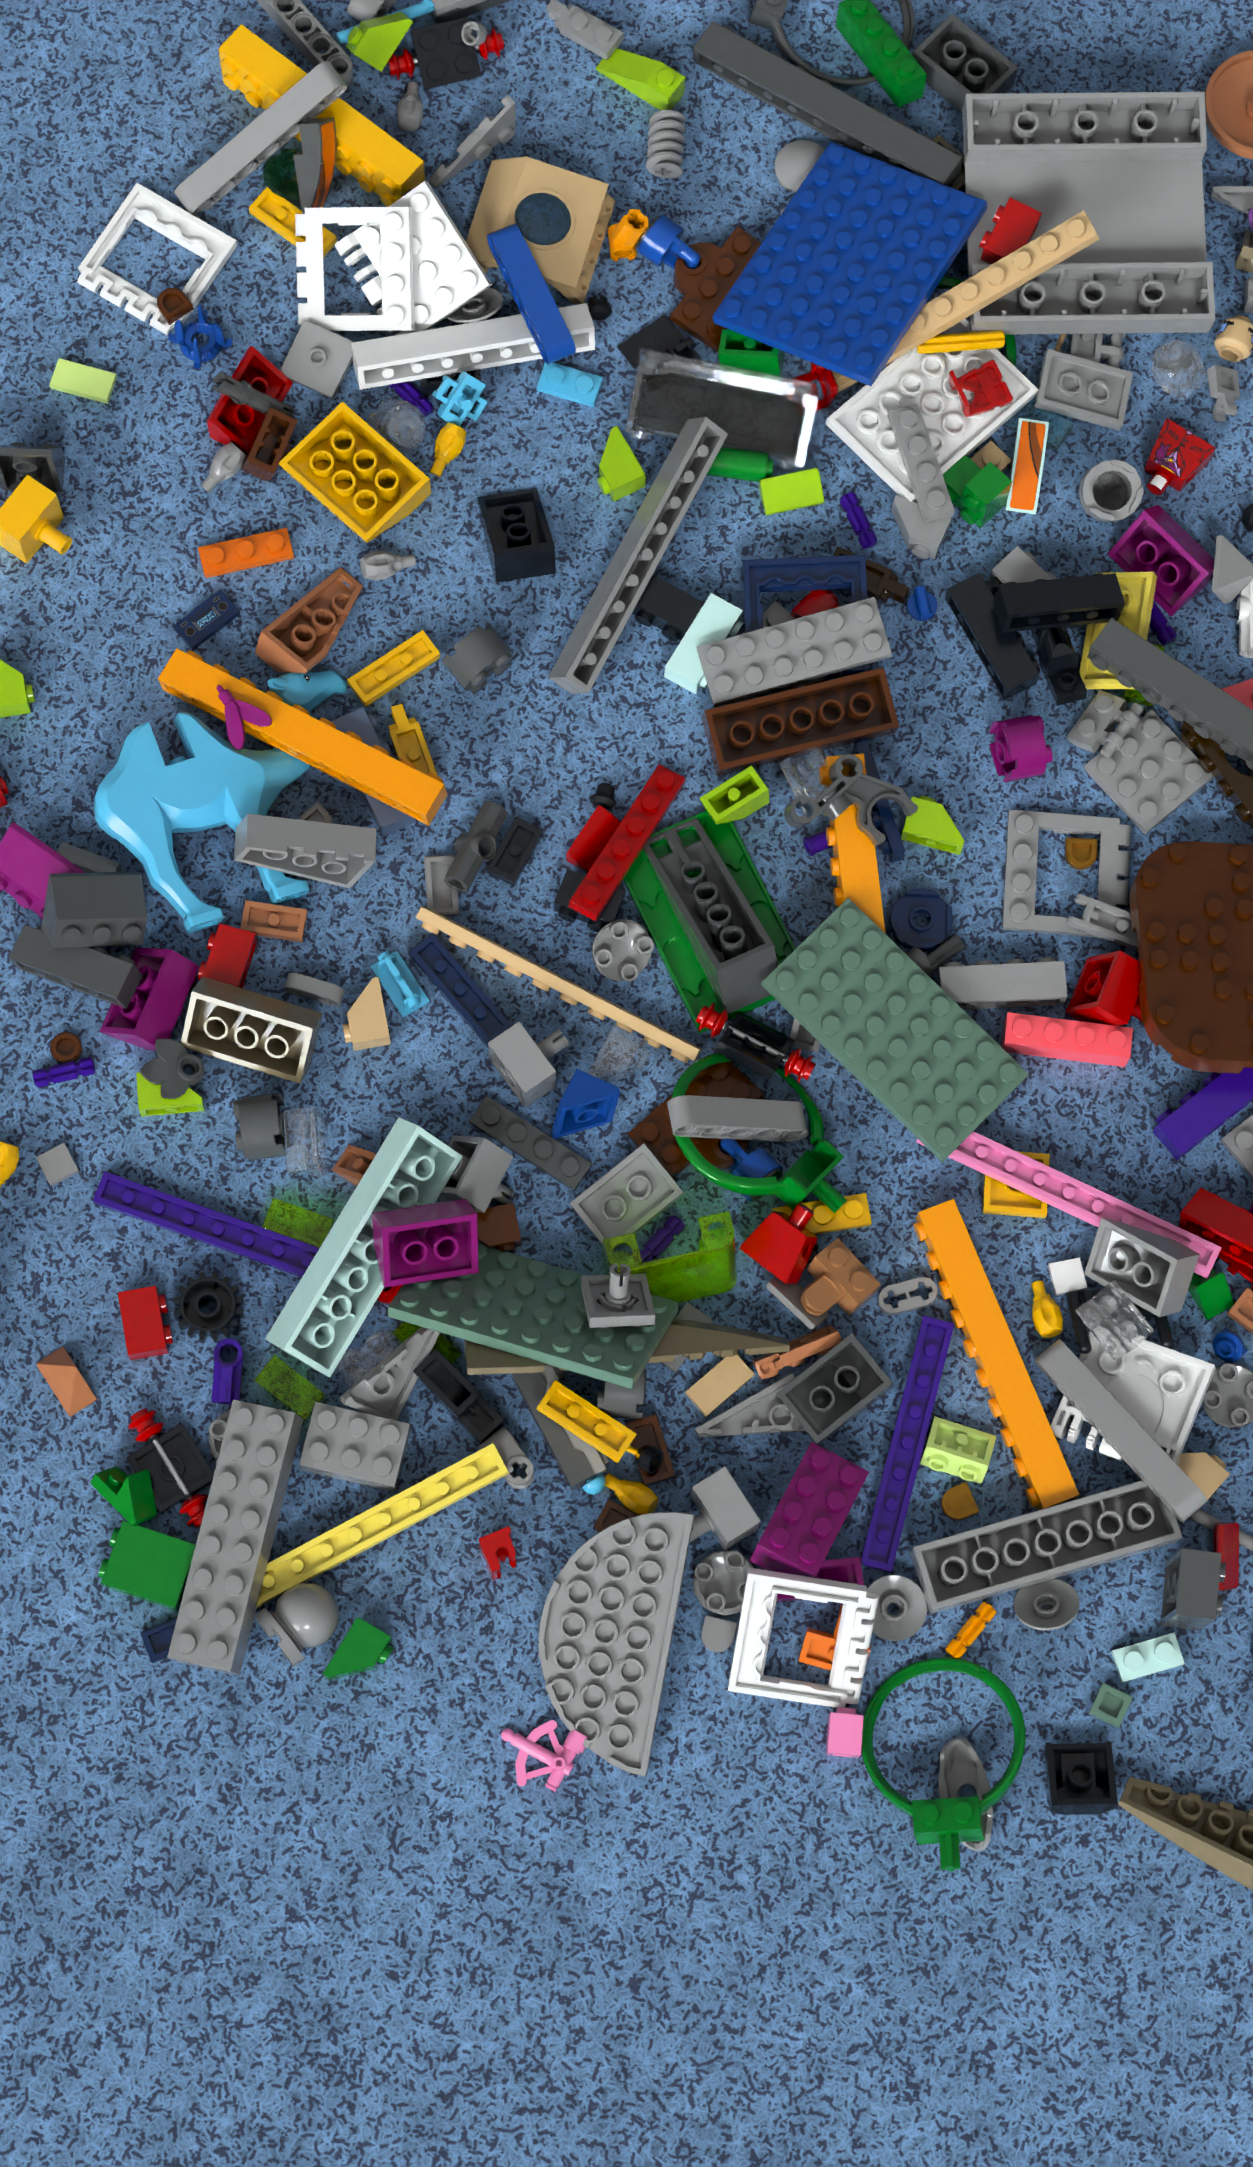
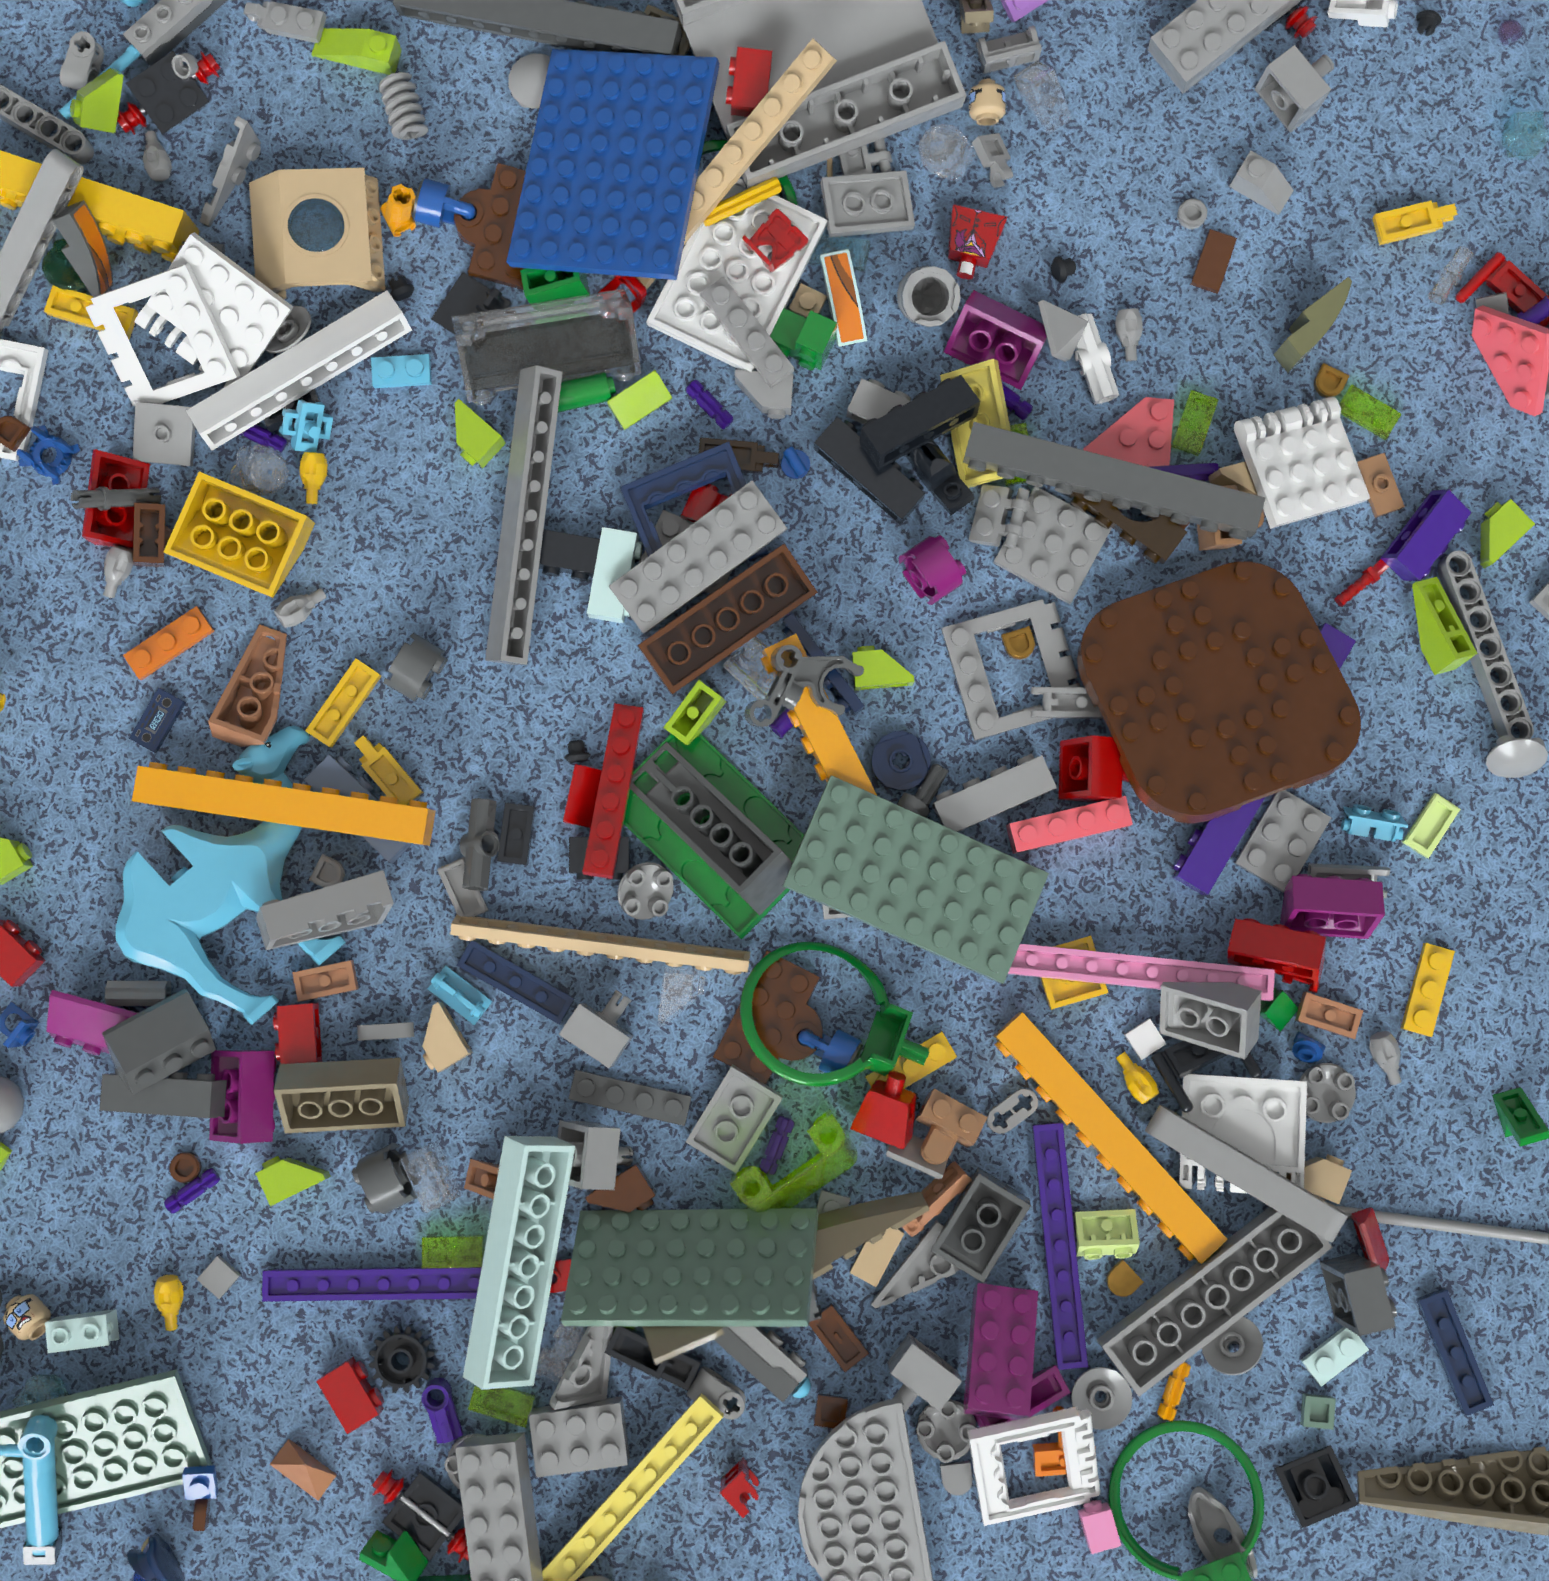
camera: 15 degrees left, 10 degrees up
dark grey plate [140,1038,205,1099] -> none
magenta piece [216,685,272,750] -> none
magenta slope [372,1199,479,1287] -> none
black slope [477,488,556,583] -> none
blue beam [487,223,576,364] -> none
yellow plate [536,1380,637,1463] -> none
blue slope [551,1069,620,1139] -> none
light grey plate [580,1263,655,1328] -> none
yellow piece [605,1473,659,1515] -> none
black hinge [626,1445,664,1474] -> none
light grey beam [667,1095,808,1142] -> none
black plate [696,1003,816,1083] -> none
clear bracket [1076,1280,1154,1361] -> none

